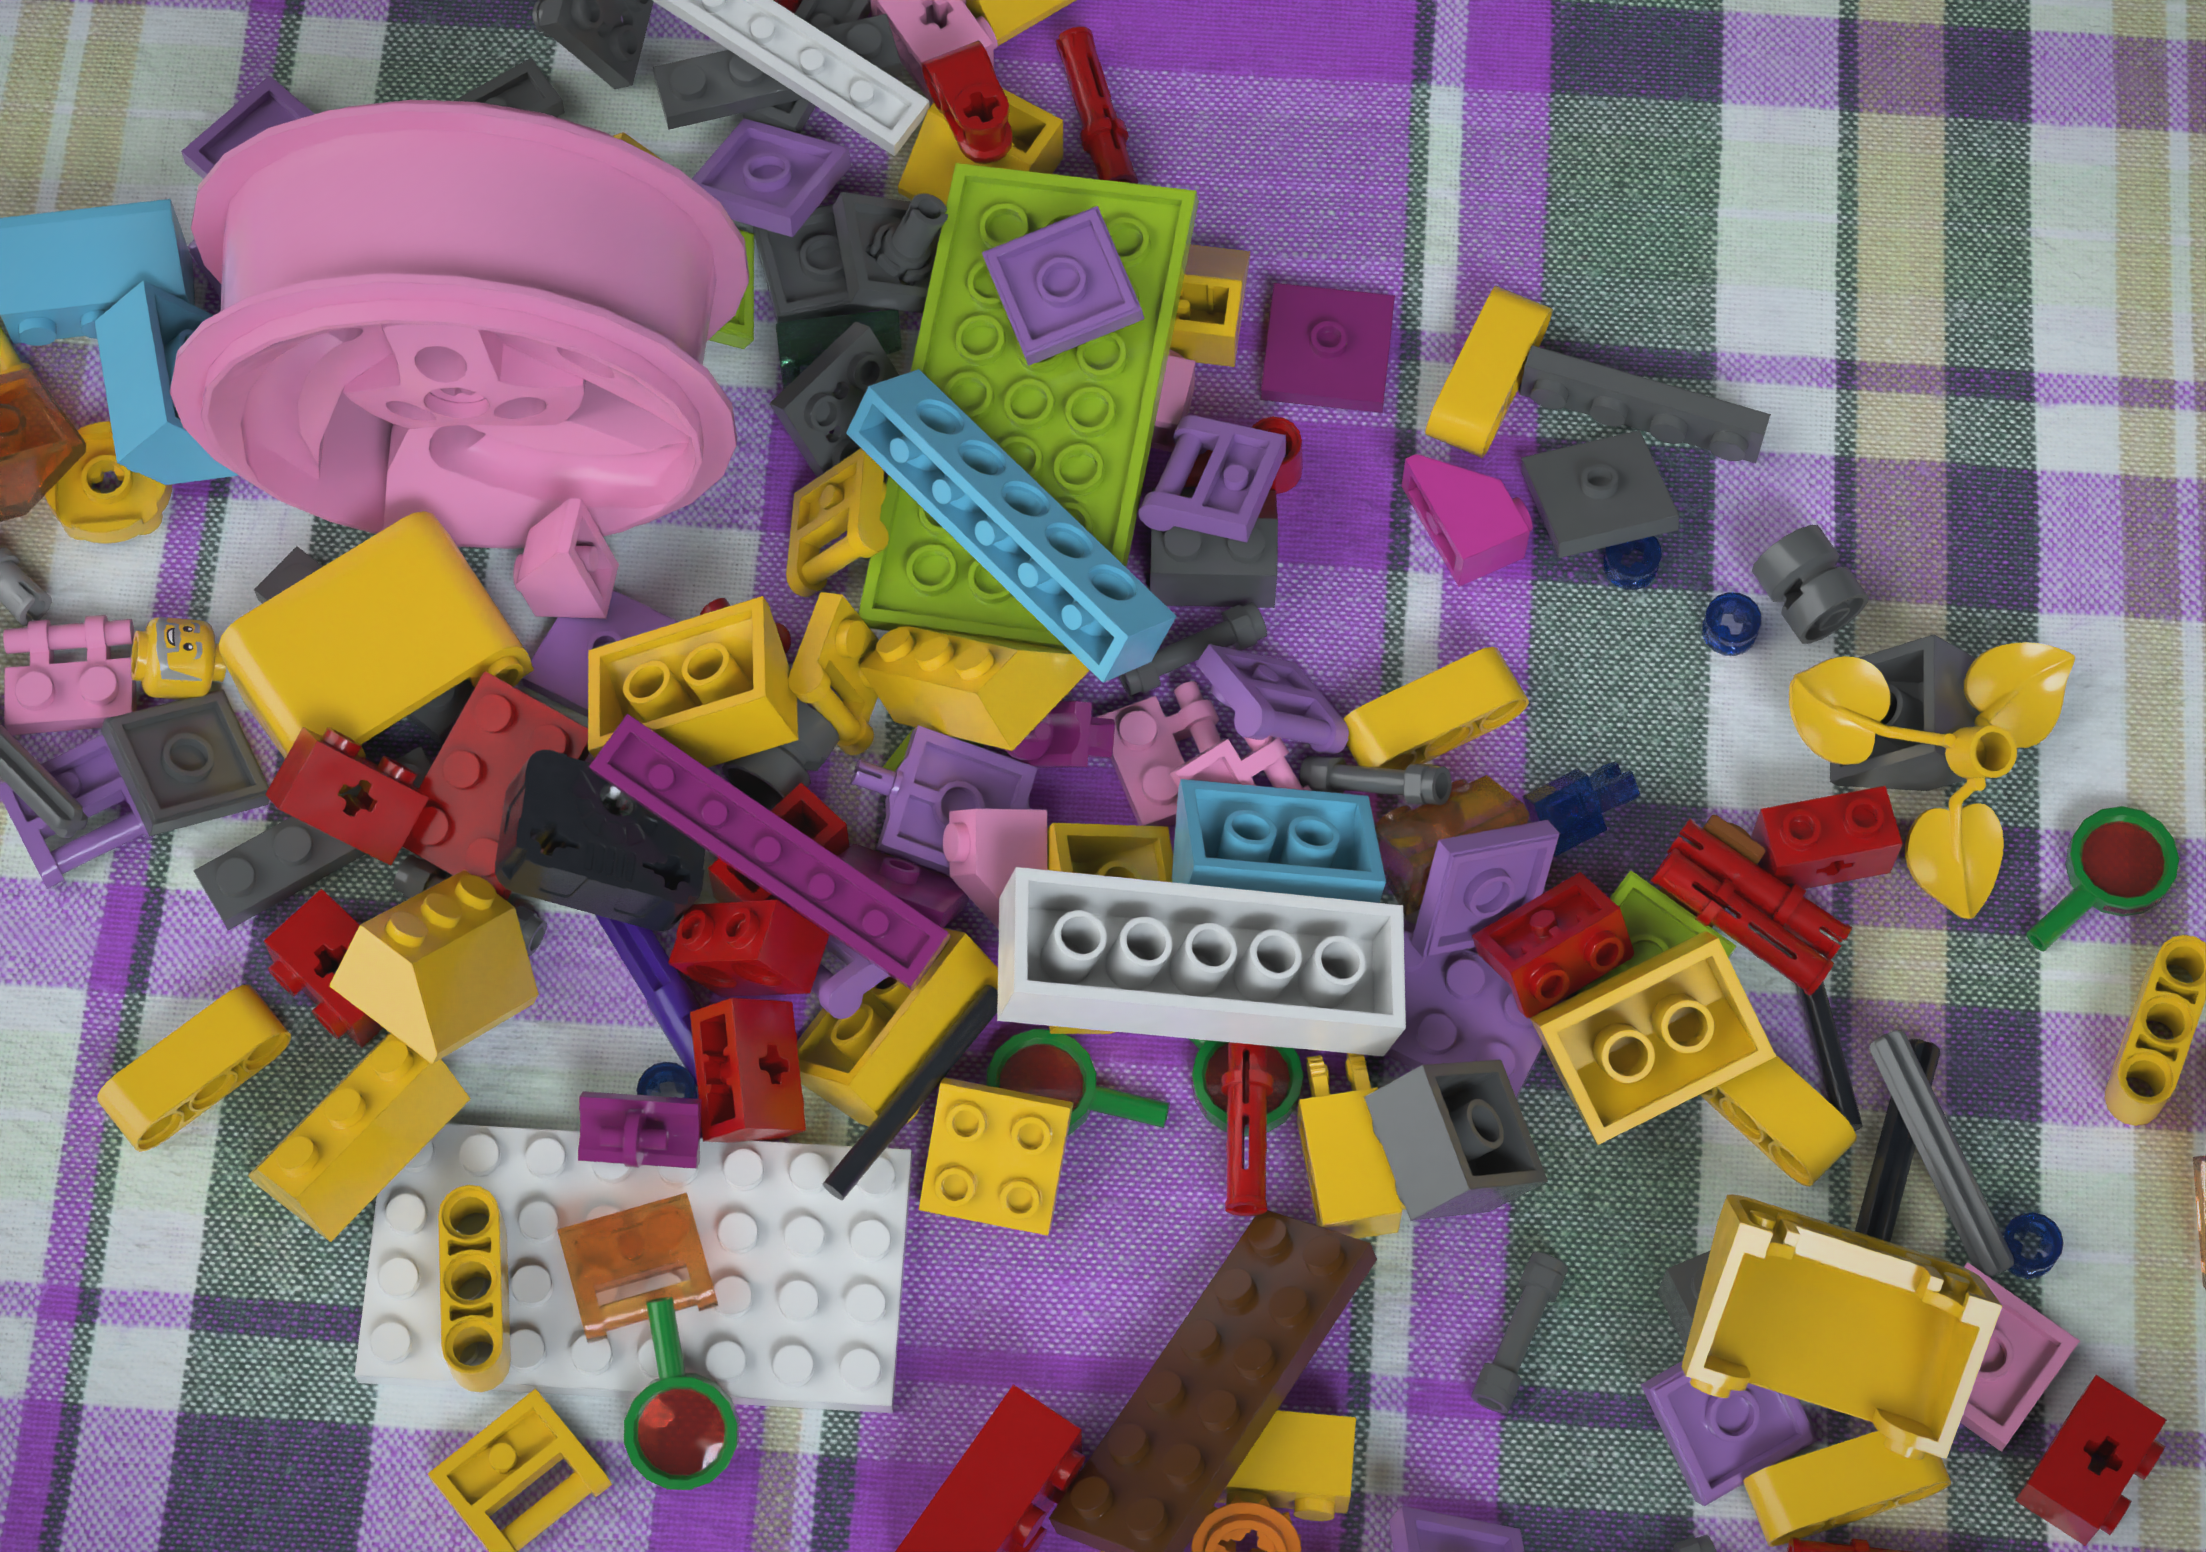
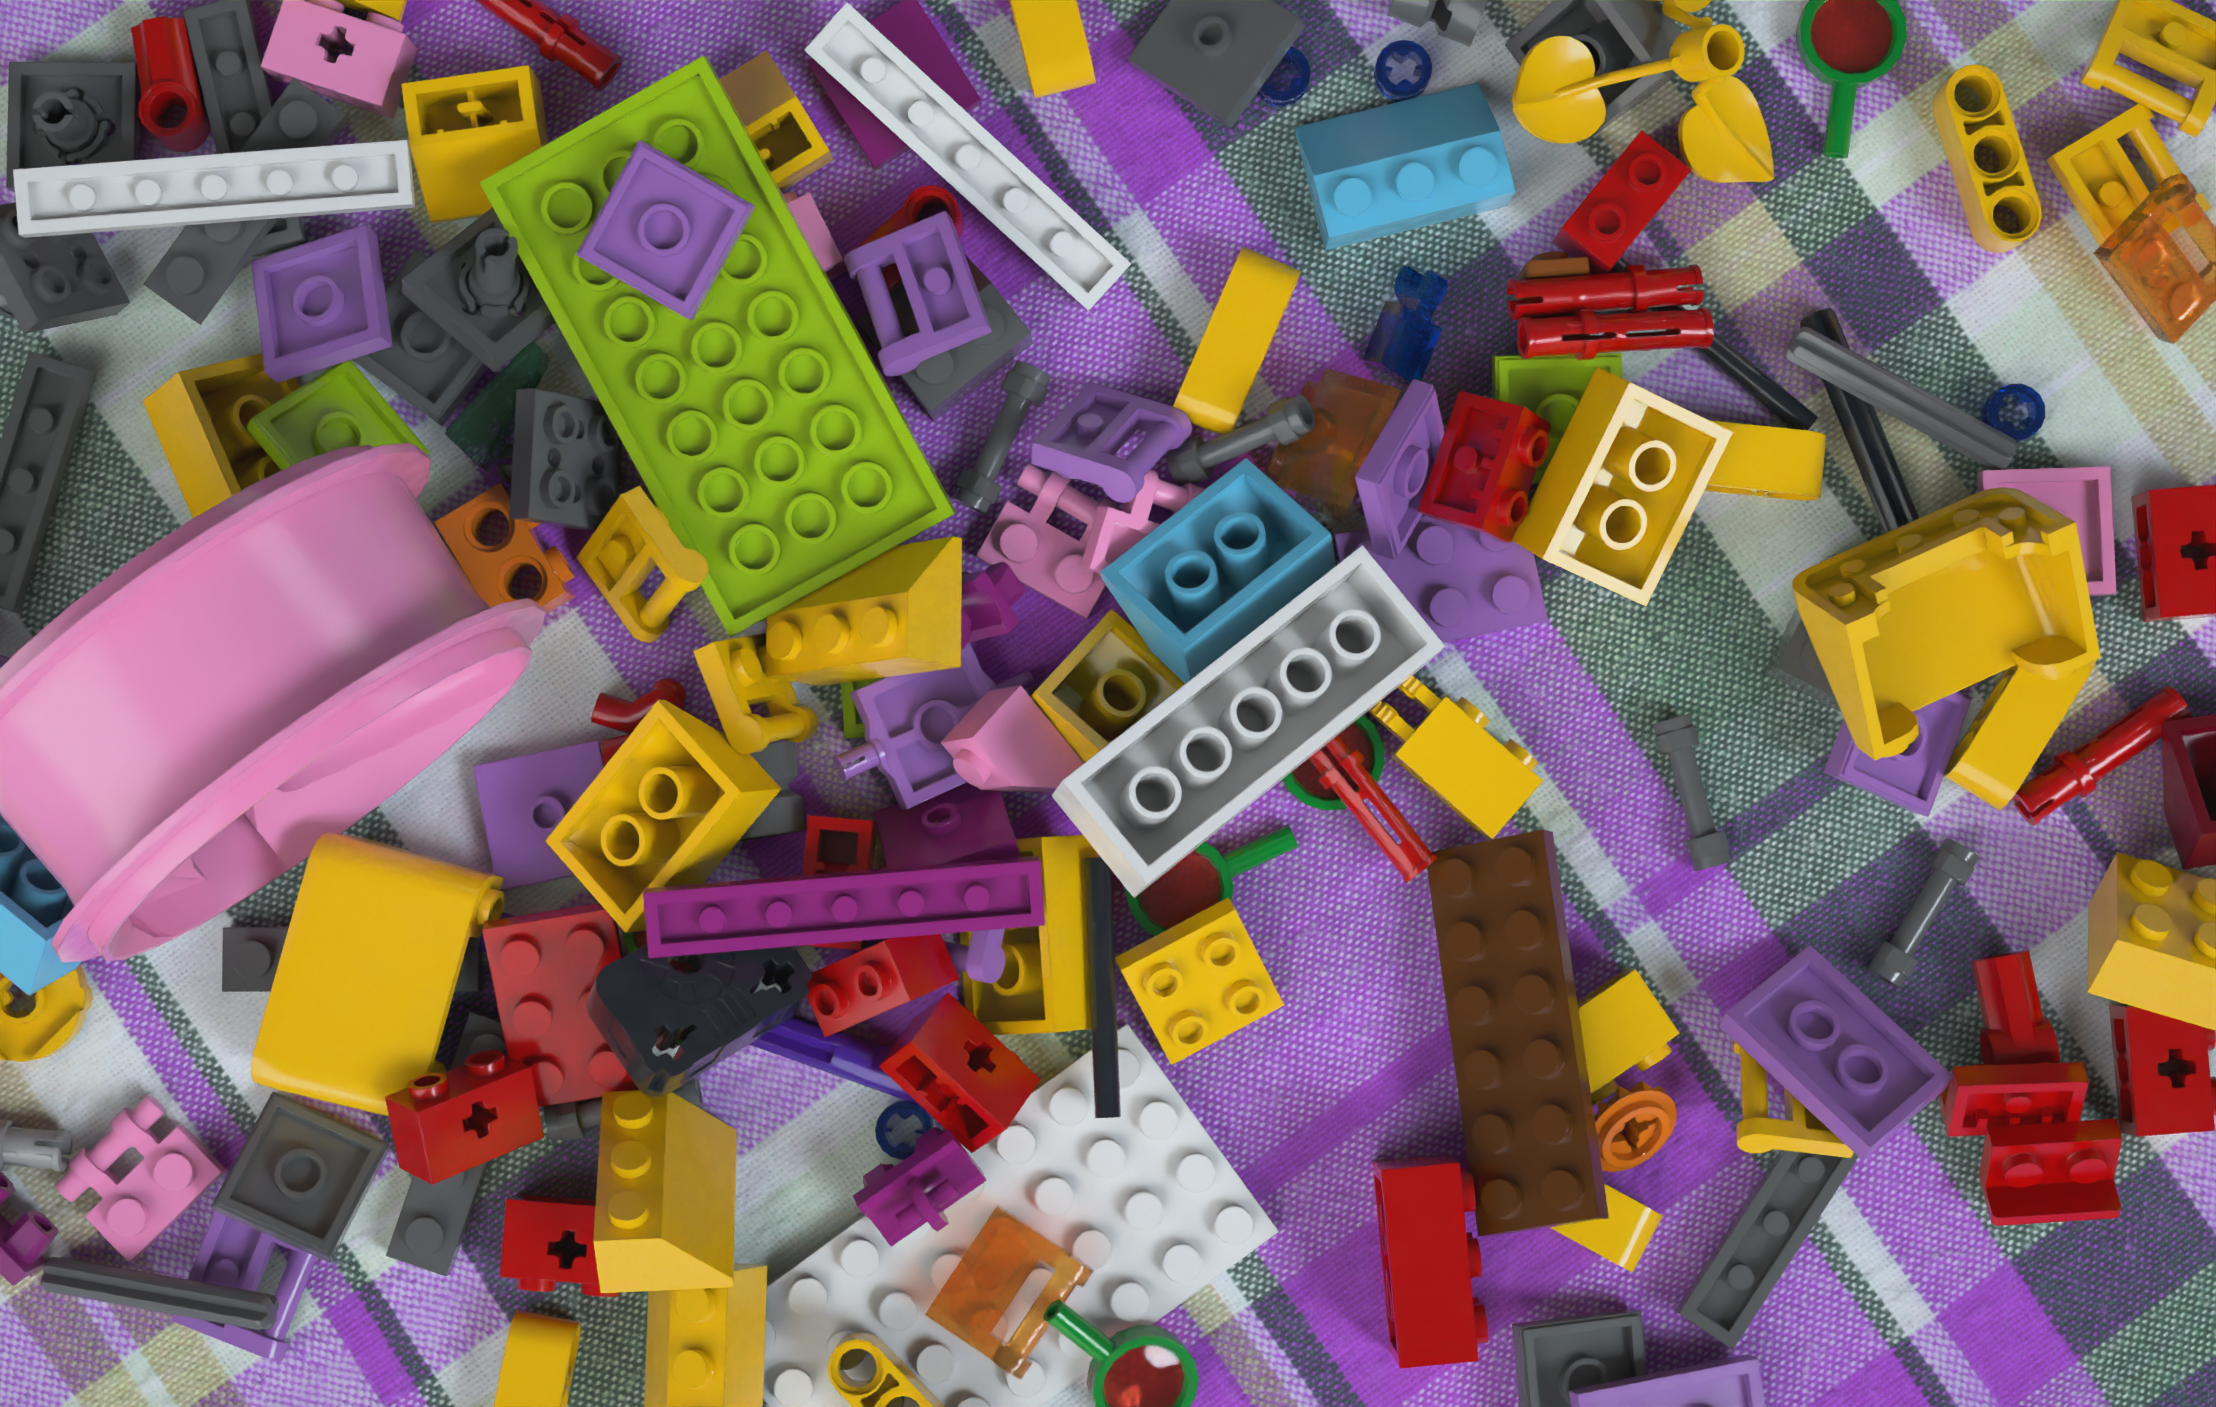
camera: 35 degrees left, 20 degrees up
yellow head [131,617,226,700] -> none
bright pink slope [513,498,619,619] -> none
medium azure brick [846,369,1177,683] -> none
red piece [921,40,1013,164] -> none
dark grey brick [1364,1059,1548,1221] -> none
dark pink slope [1401,454,1533,587] -> none
none -> orange brick [434,483,575,615]
none -> white plate [804,2,1131,311]
none -> medium azure slope [1294,82,1516,251]

